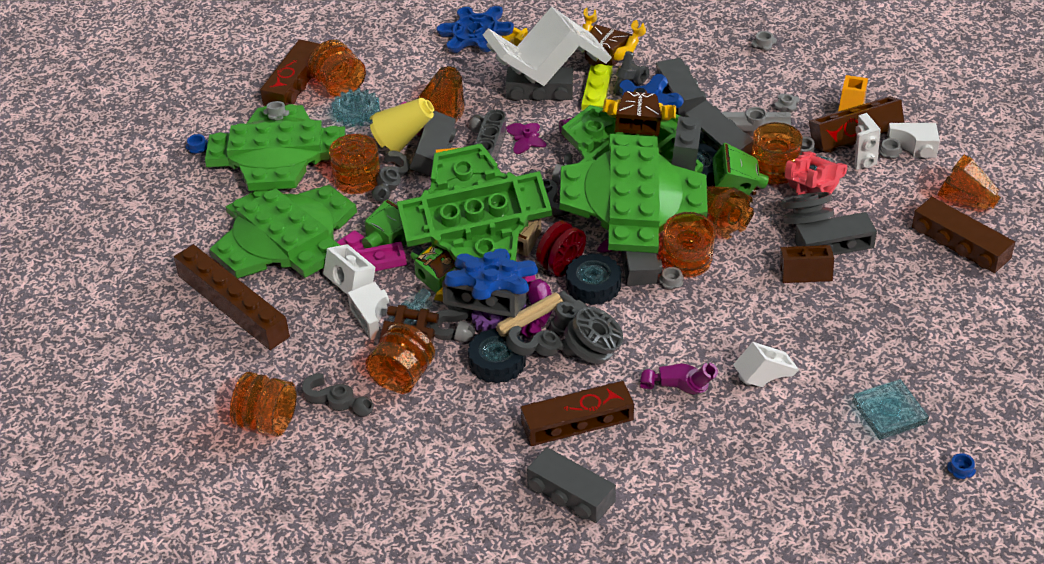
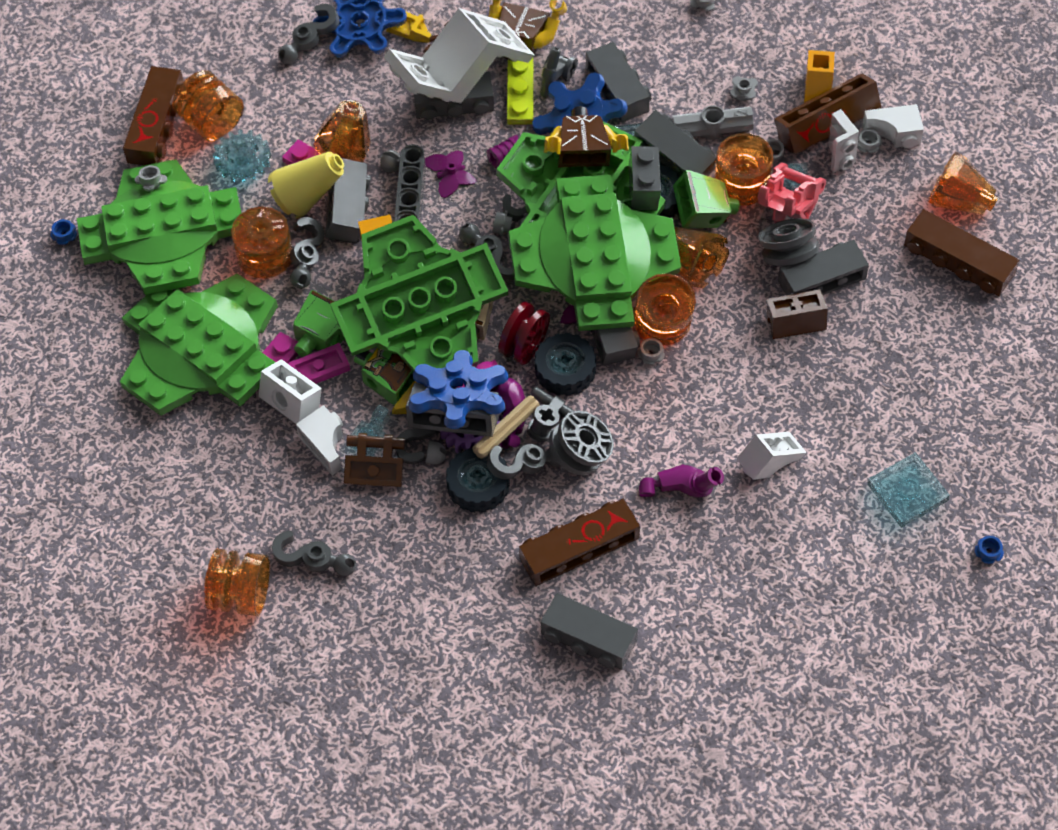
camera: 10 degrees left, 15 degrees up
reddish brown brick [173,244,290,350] -> none
clear orange wheel [365,323,435,394] -> none
none -> dark grey piece [278,4,339,65]

